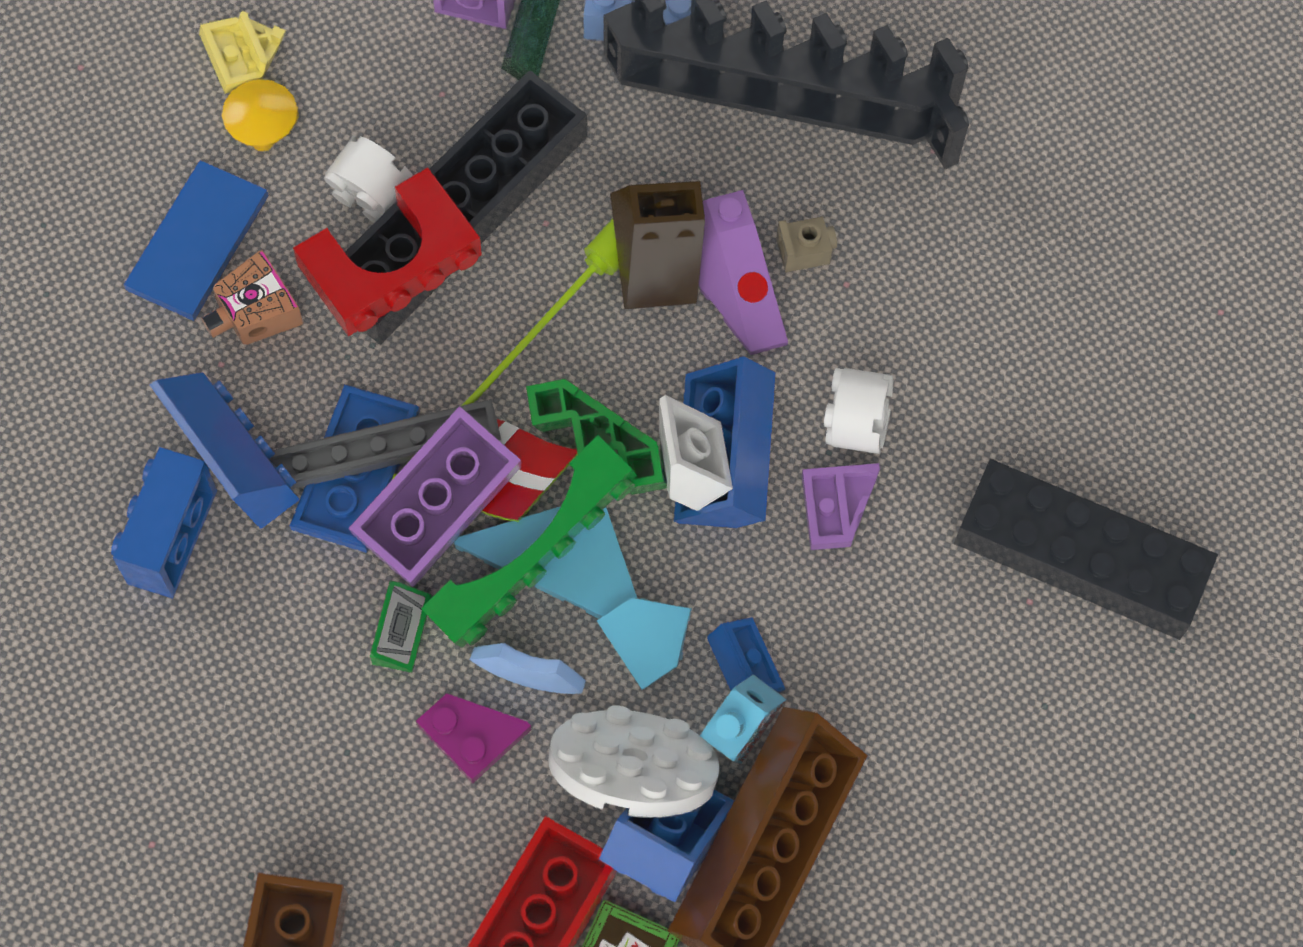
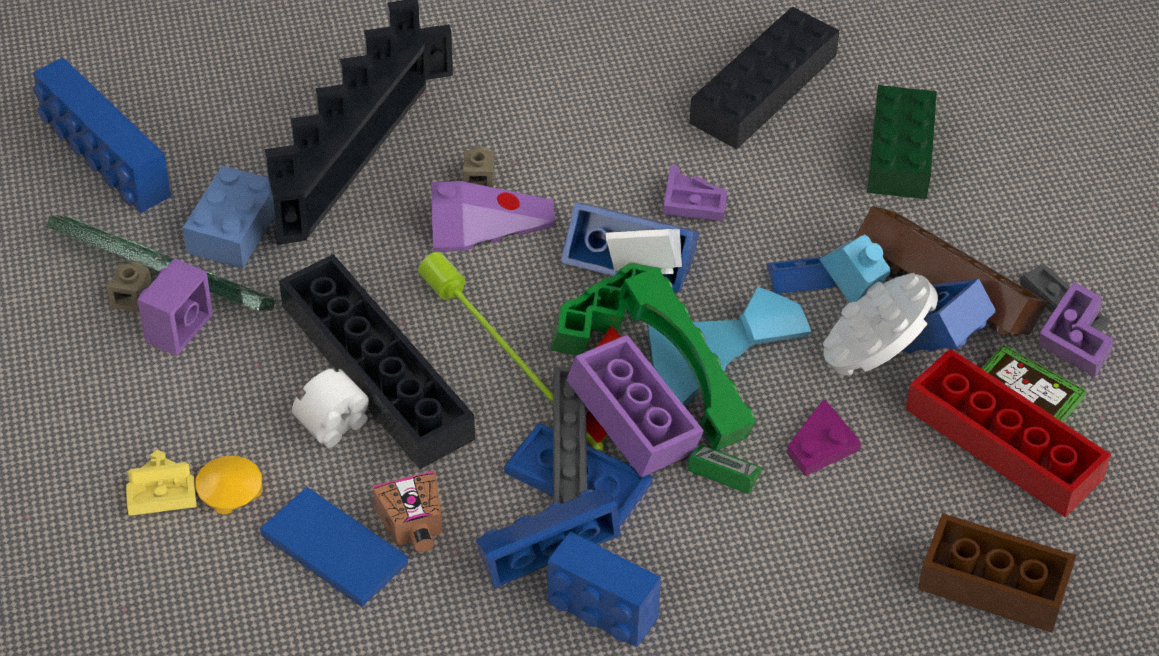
camera: 75 degrees left, 20 degrees down
red arch [293,167,482,337] -> none
light blue tile [470,643,586,694] -> none
dark brown slope [610,181,705,310] -> none
white brick [824,368,893,454] -> none
none -> dark green brick [867,85,937,199]

